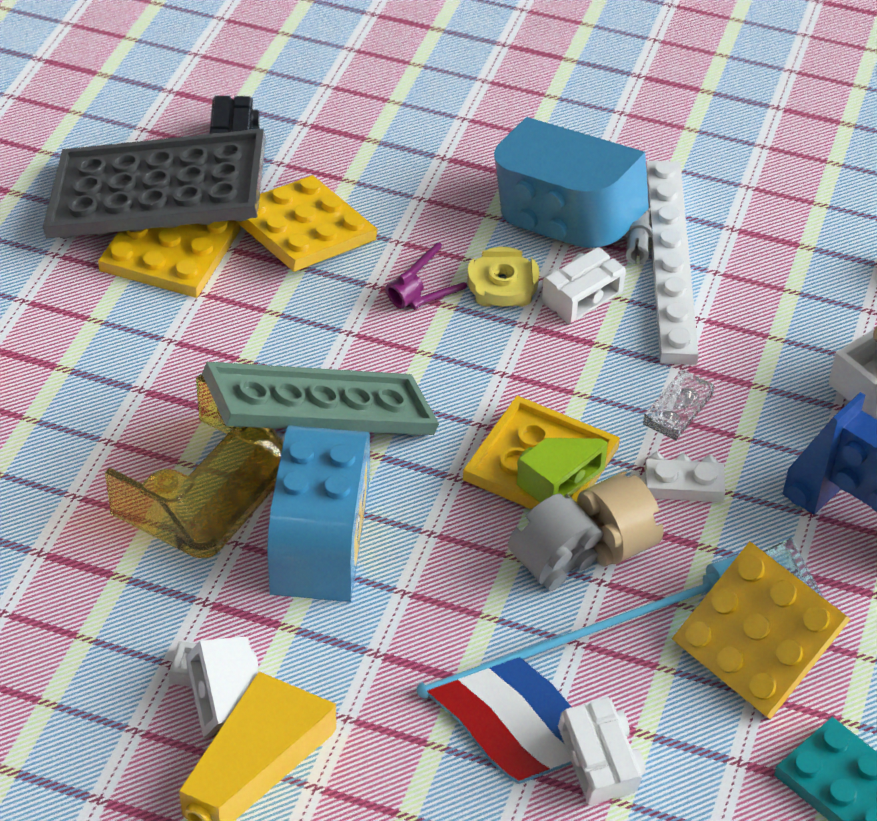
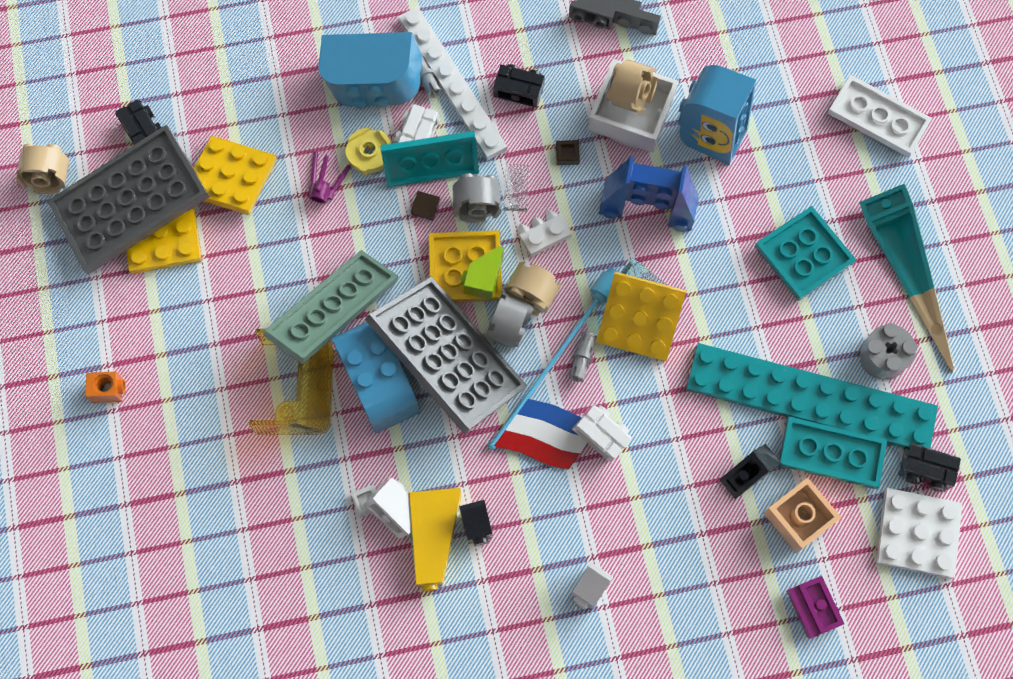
camera: 30 degrees left, 25 degrees up
none -> tan brick [16,144,69,194]
none -> plate [365,277,527,435]
none -> teal plate [380,131,479,188]
none -> dark brown tile [410,191,440,221]
none -> light grey brick [452,173,501,223]
none -> black slope [459,500,493,546]
none -> black brick [493,64,545,108]
none -> dark brown tile [556,140,580,165]
none -> light grey pin [569,332,597,382]

